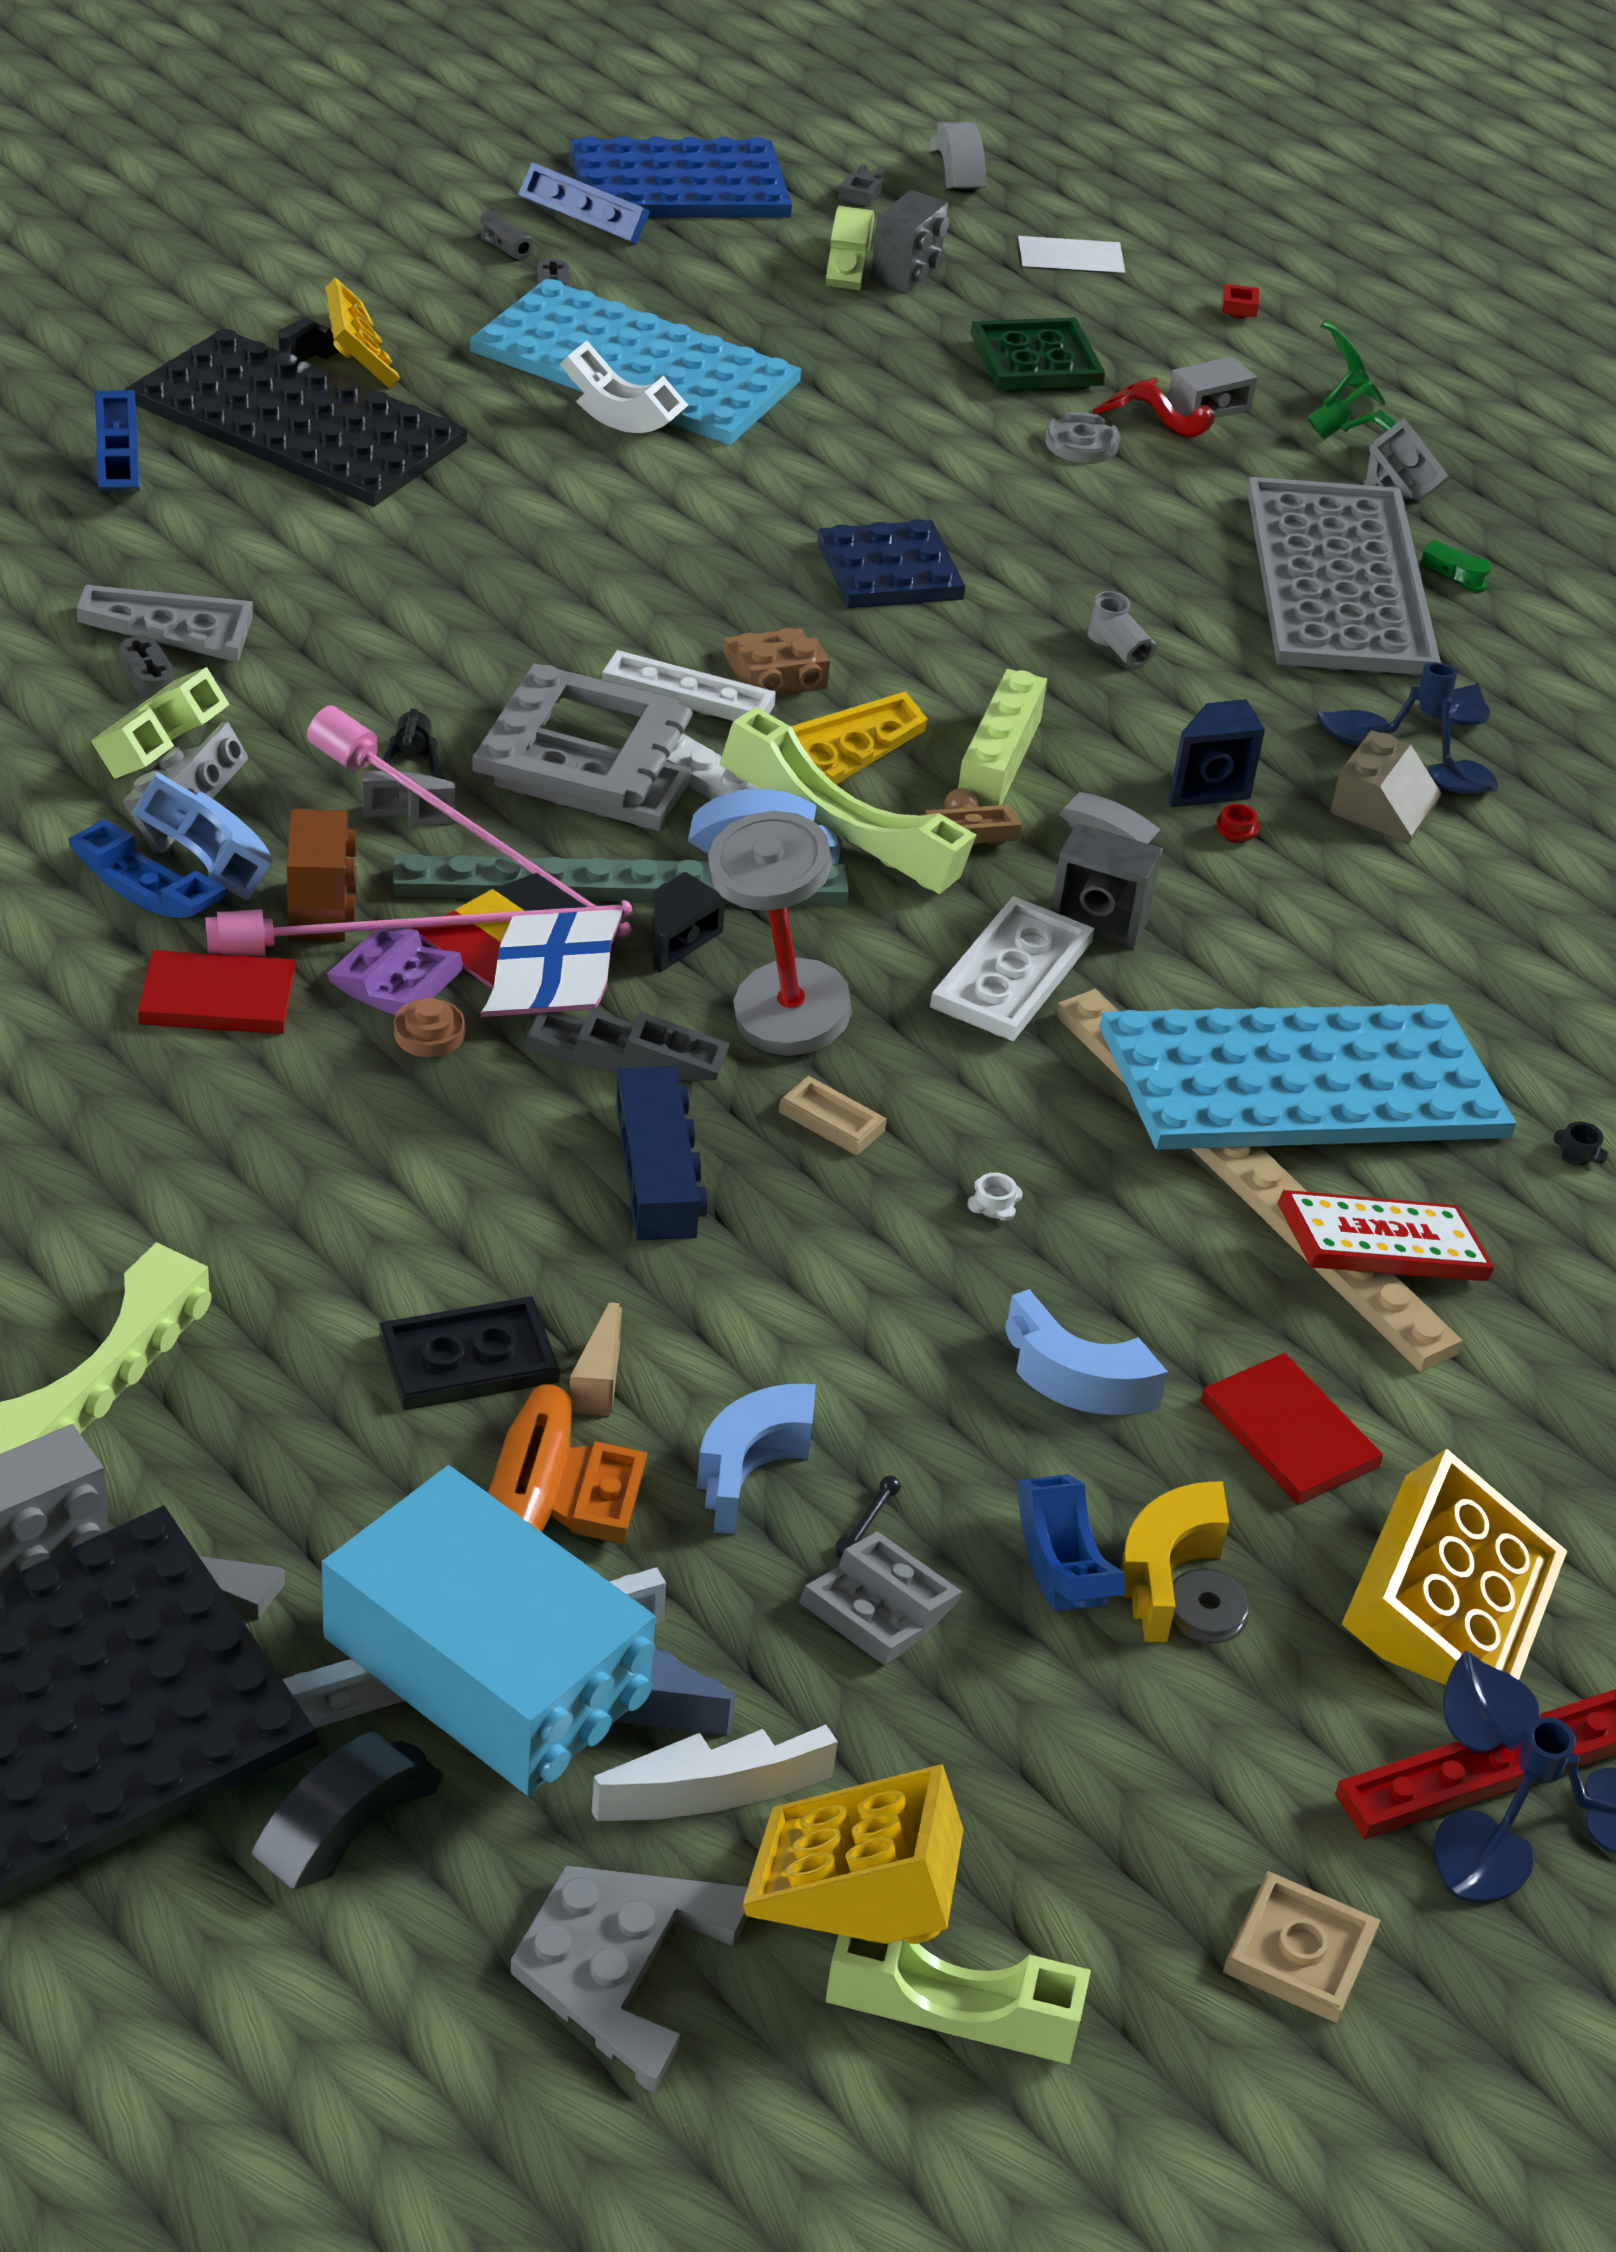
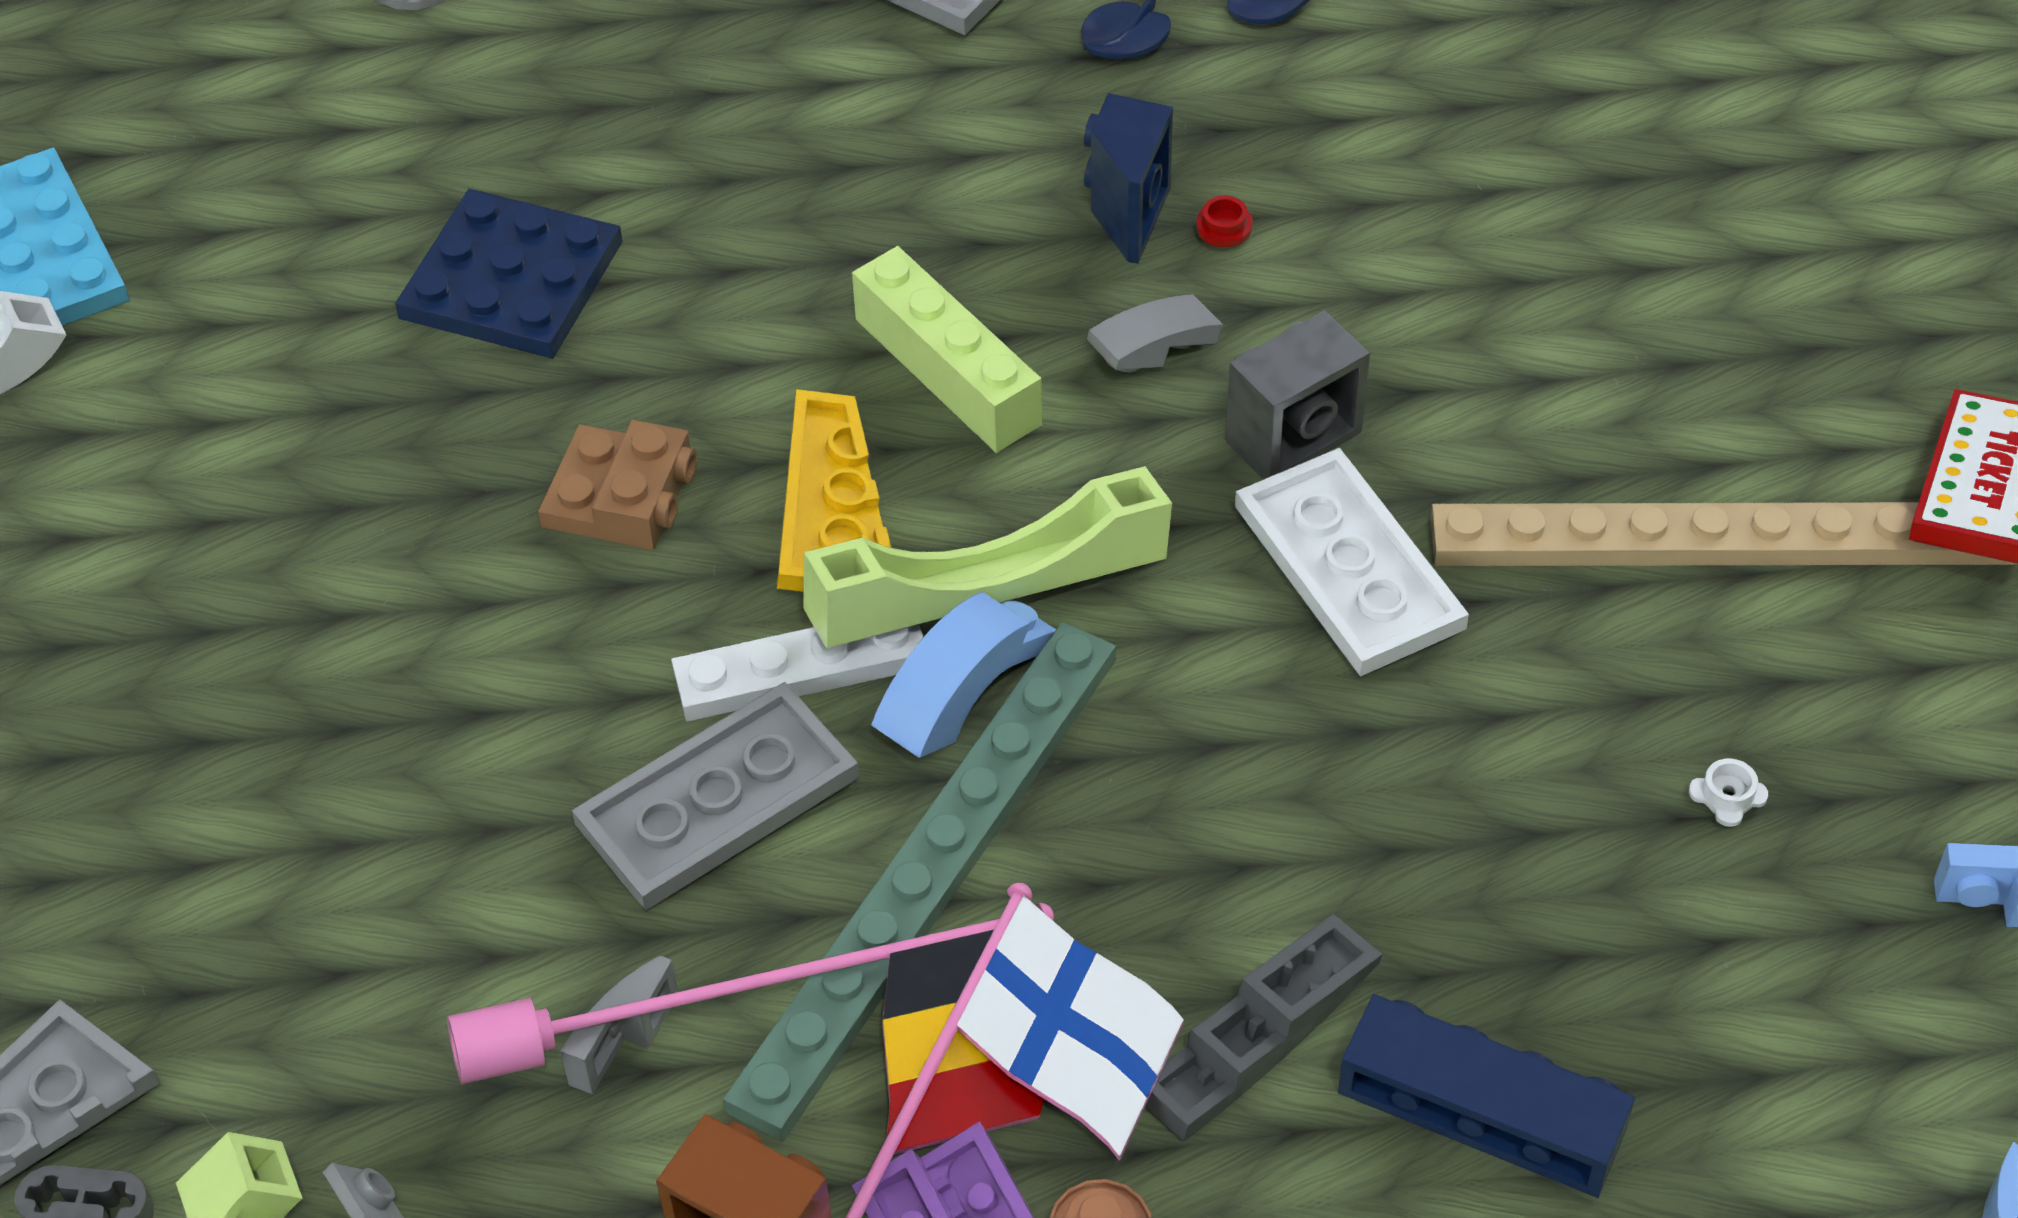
camera: 50 degrees left, 10 degrees up
black plant [377,708,444,779] -> none
light grey hinge [472,663,693,809] -> none
white plate [602,650,776,721] -> none
black slope [652,872,725,972] -> none
light grey piece [708,811,852,1056] -> none
tan tile [779,1076,887,1156] -> none
medium nougat plate [925,788,1022,846] -> none
light grey piece [1088,591,1157,669] -> none
medium azure plate [1099,1004,1517,1150] -> none
dark tan slope [1330,730,1442,843] -> none
black plate [1553,1121,1608,1165] -> none

